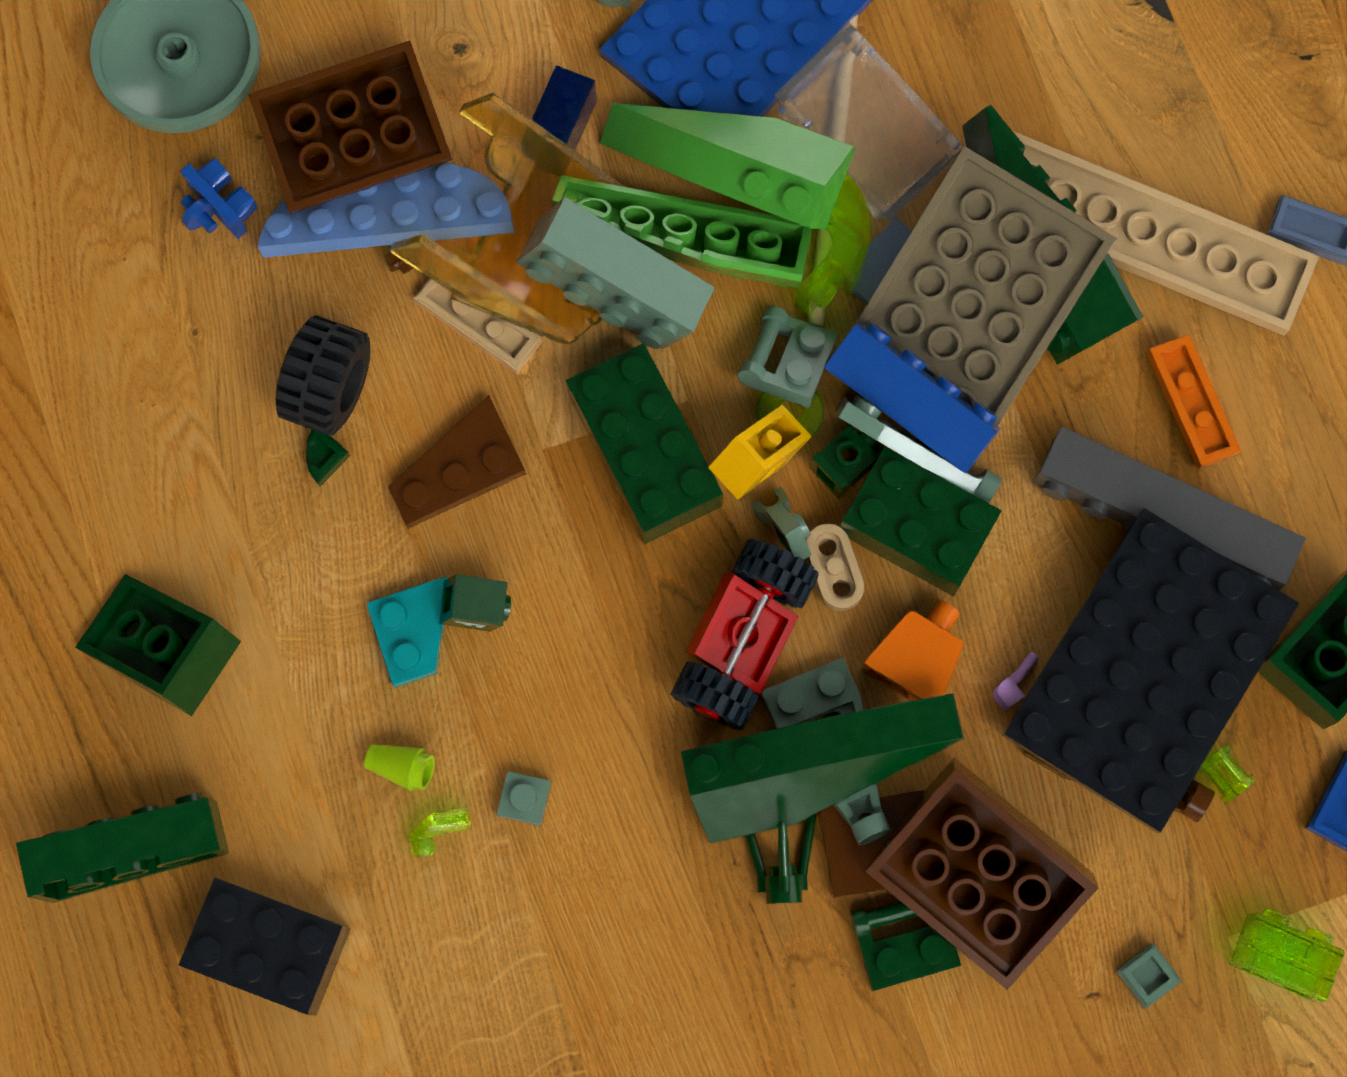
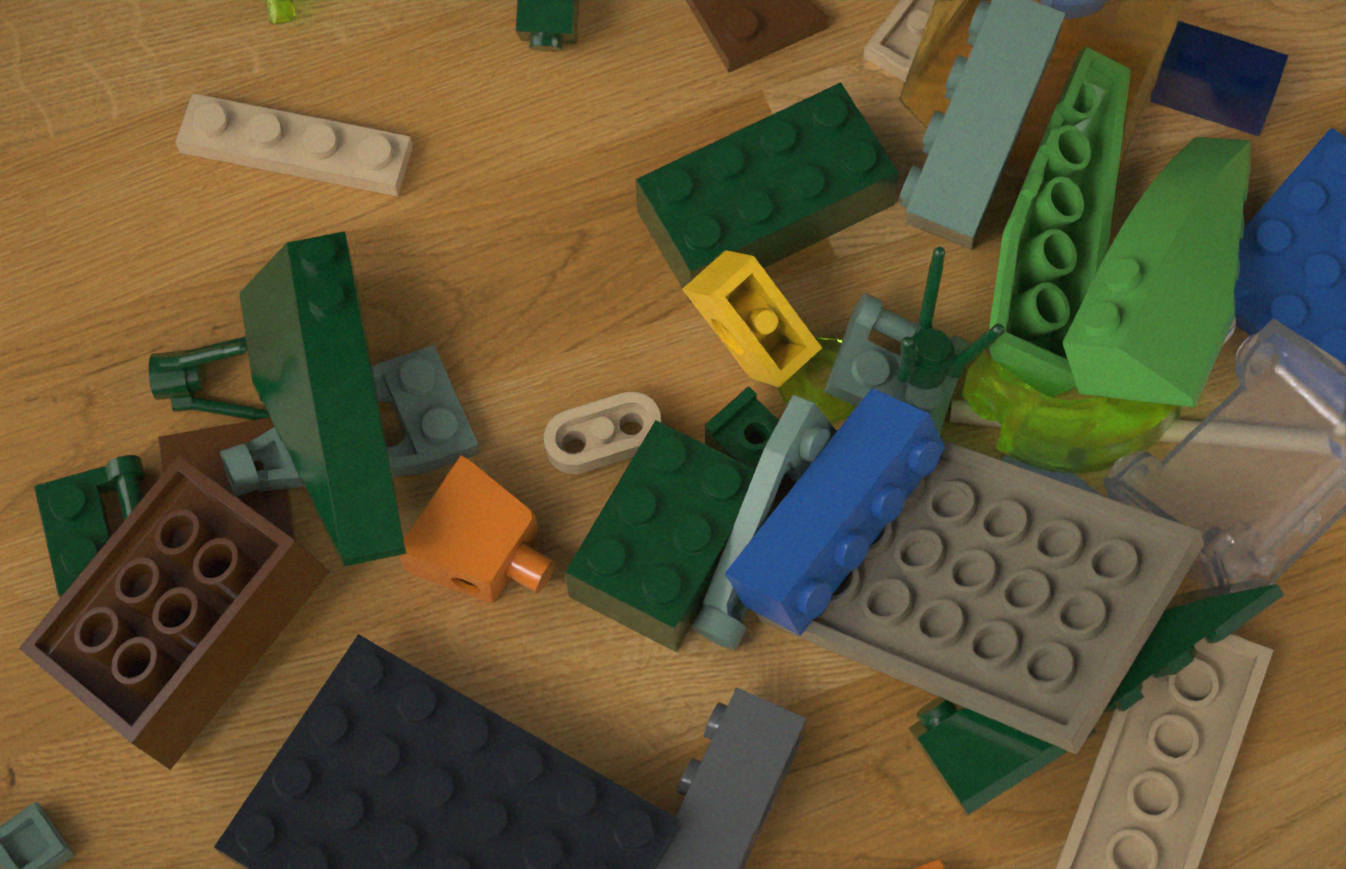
camera: 90 degrees right, 10 degrees down
sand green plate [497,771,552,827] -> none
plate [670,539,819,731] -> none
sand green plate [751,487,811,560] -> none
lavender hand [993,652,1039,711] -> none
none -> tan plate [175,93,413,196]
none -> dark green plant [897,246,1004,390]

